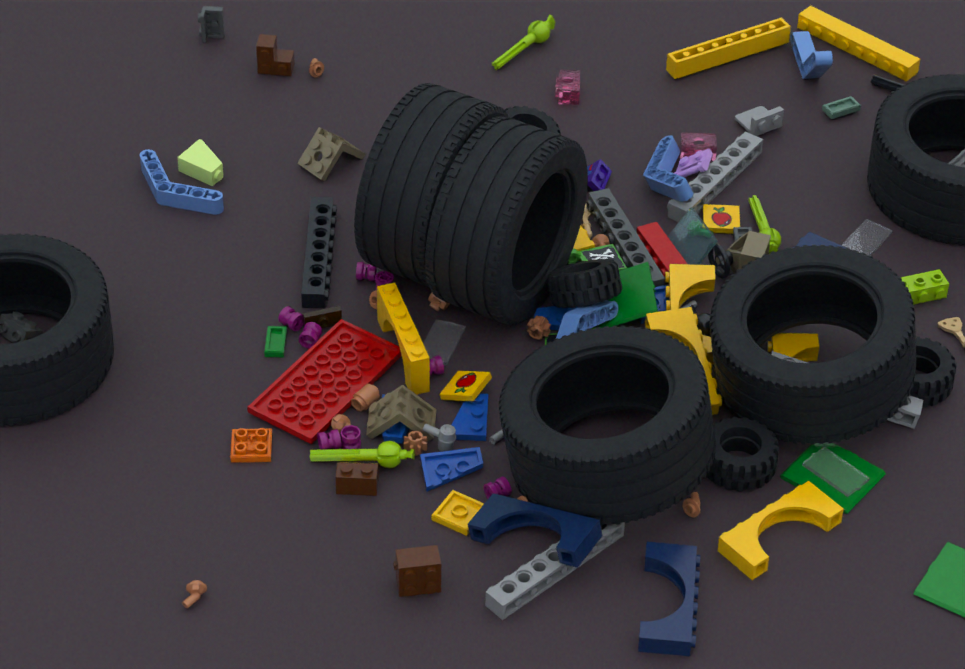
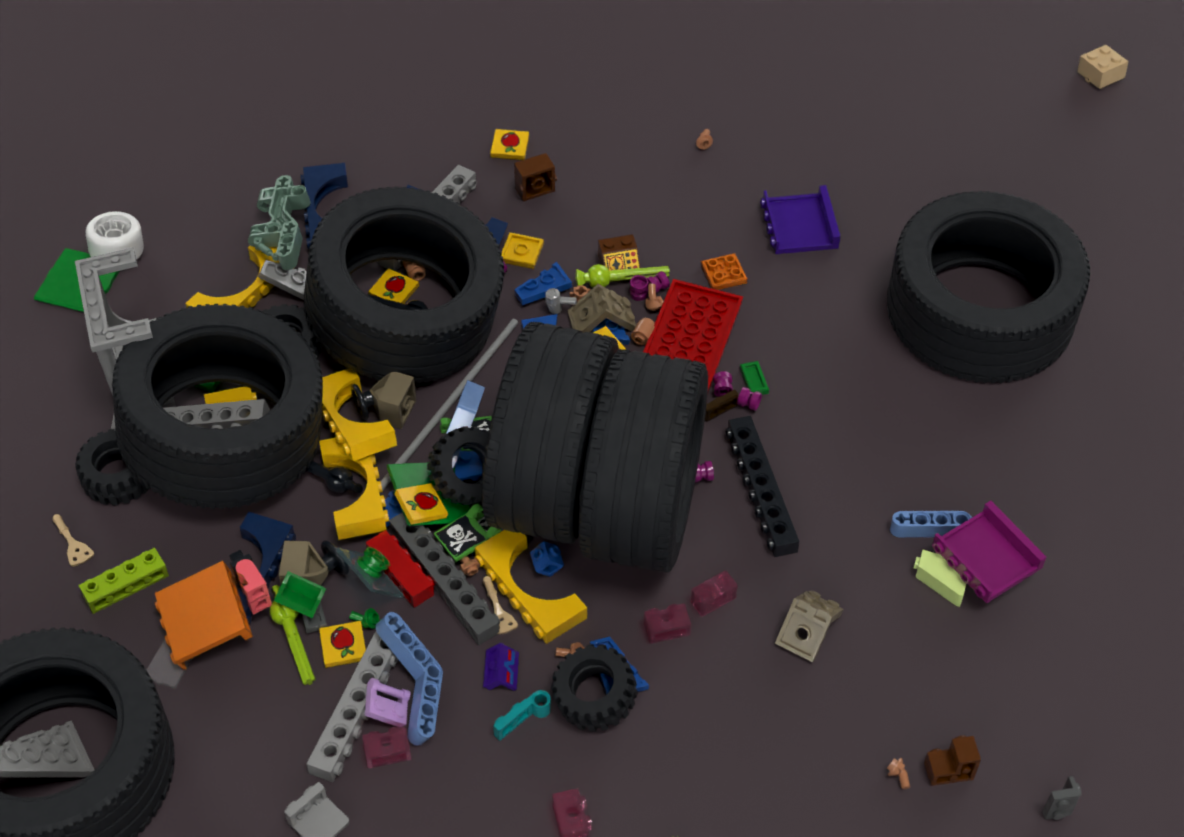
camera: 165 degrees right, 10 degrees up
none -> light grey arch [75,248,176,408]
none -> white wheel [86,212,144,260]
none -> orange panel [155,561,253,670]
none -> coral hips [229,550,272,615]
none -> sand green beam [248,175,310,270]
none -> light grey wing [258,260,307,300]
none -> green panel [274,571,326,618]
none -> green wheel [357,547,390,578]
none -> yellow tile [395,483,448,525]
none -> yellow tile [491,129,529,160]
none -> teal plate [493,690,551,741]
none -> dark purple panel [760,185,841,254]
none -> magenta panel [932,500,1046,604]

